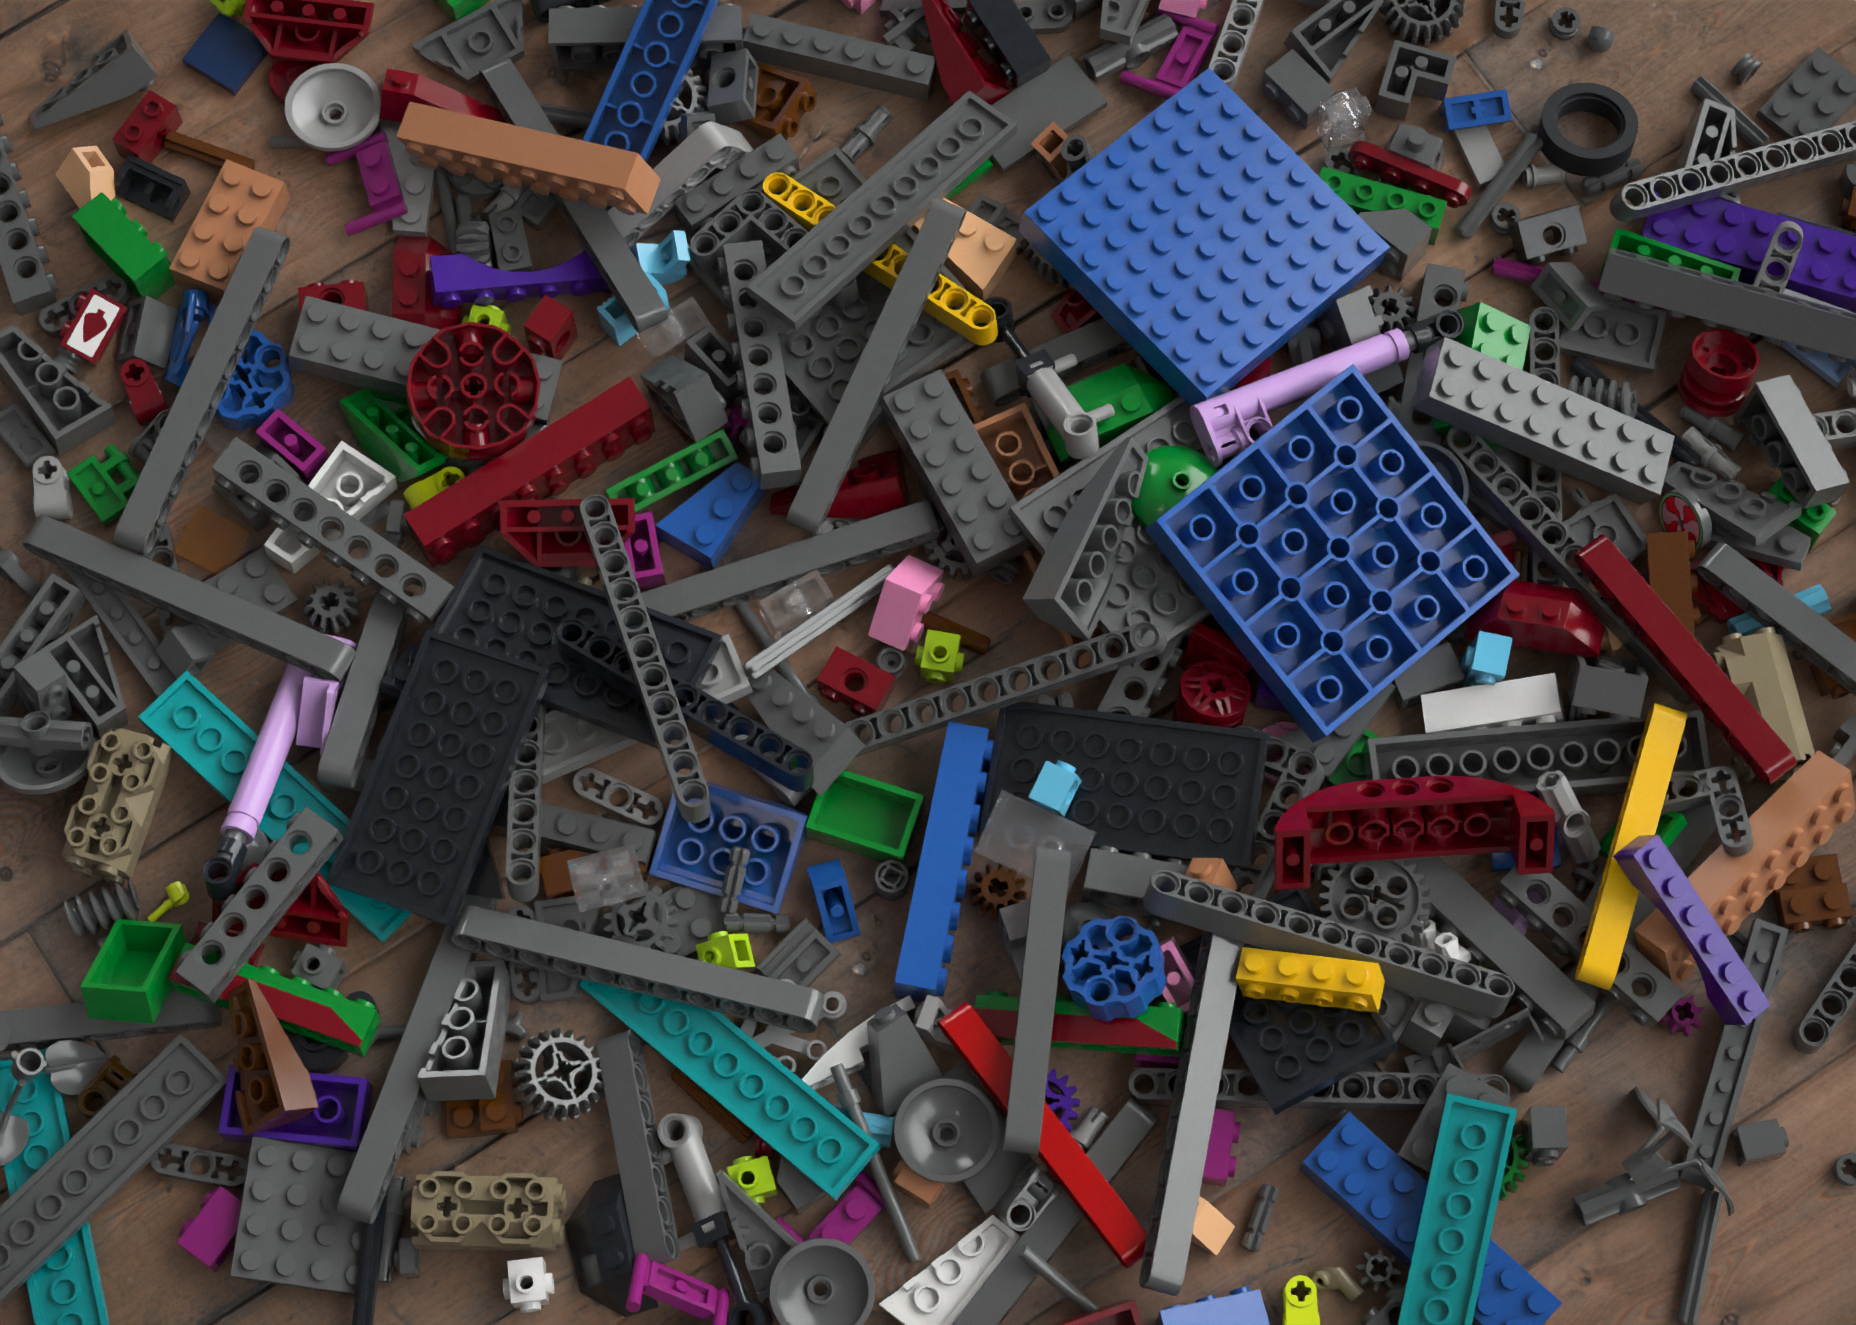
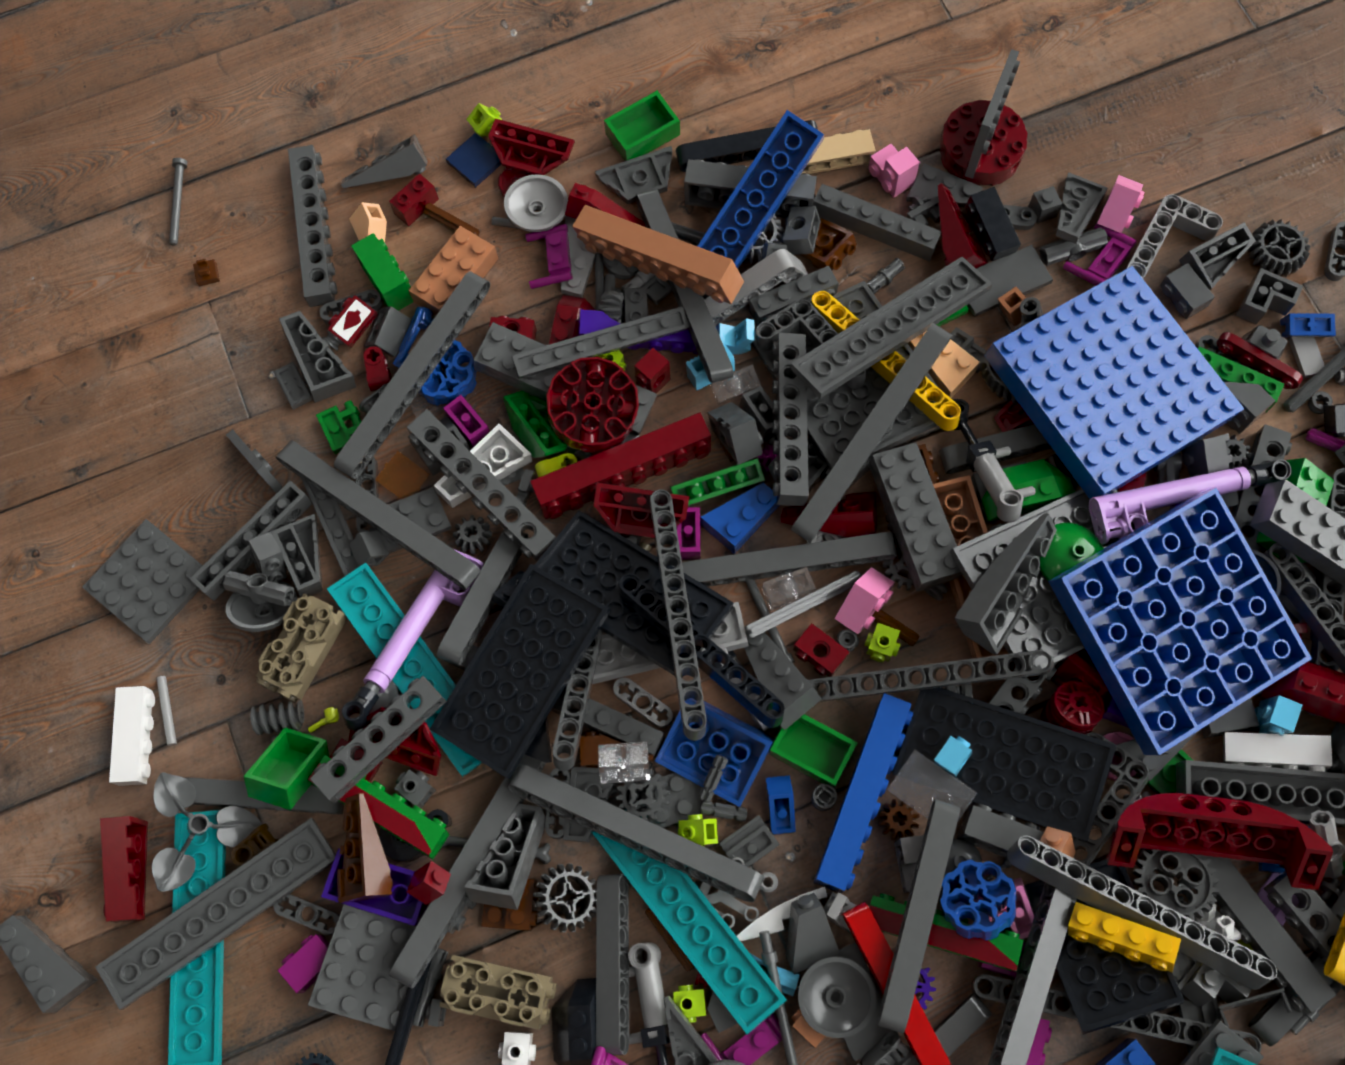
camera: 15 degrees right, 0 degrees up
light grey piece [32,456,73,520] -> none
black hinge [115,154,191,222] -> none
lavender panel [296,676,339,755] -> none
light grey pin [1069,1106,1109,1152] -> none
clear brick [1315,87,1372,153] -> none
none -> dark red brick [407,861,451,905]
none -> dark grey plate [512,306,690,379]

